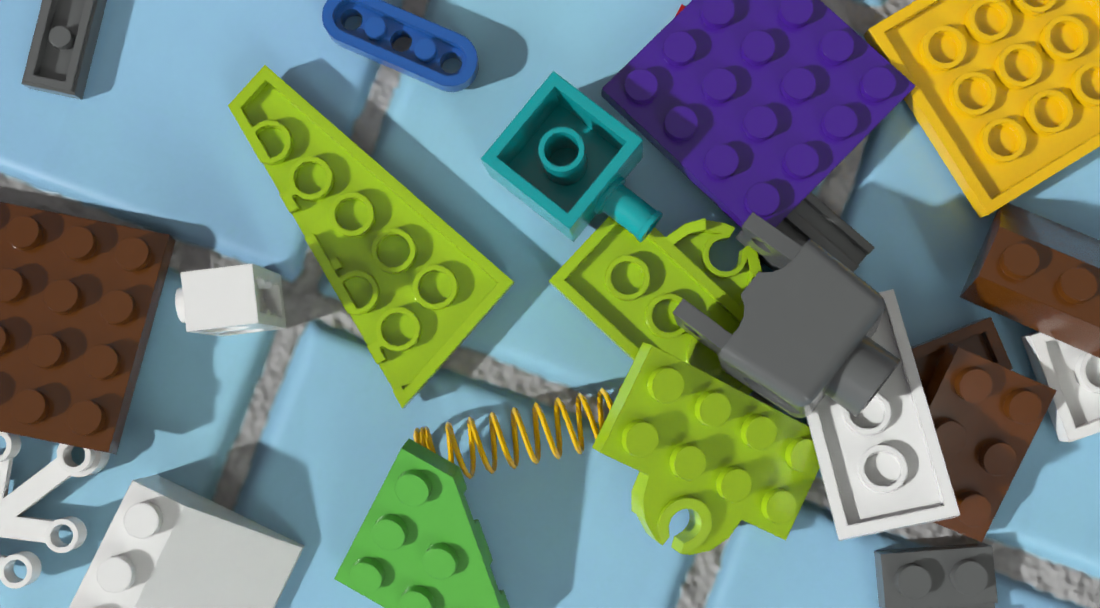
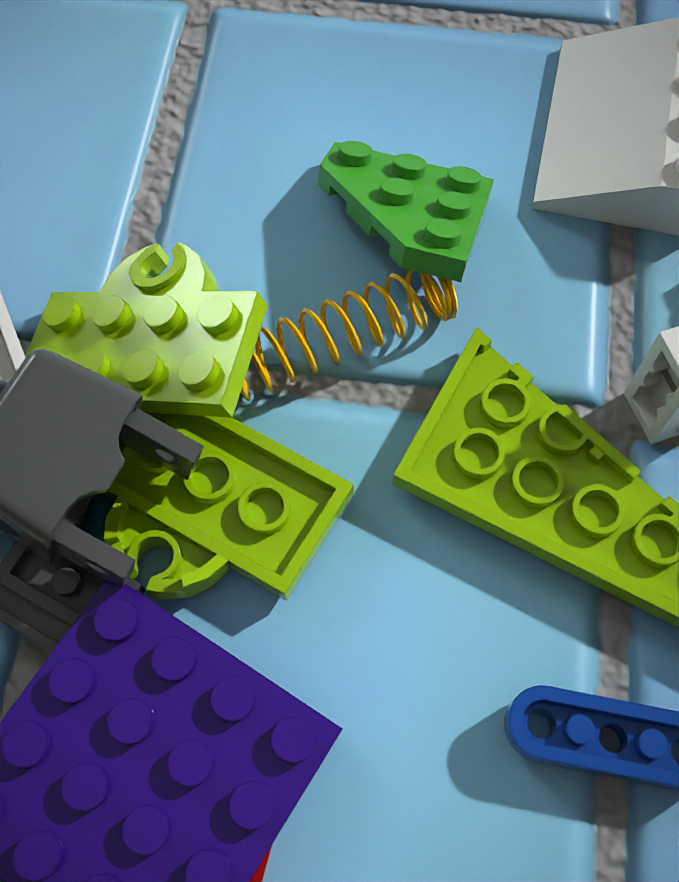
camera: 170 degrees right, 20 degrees down
teal brick [481,71,663,242] -> none

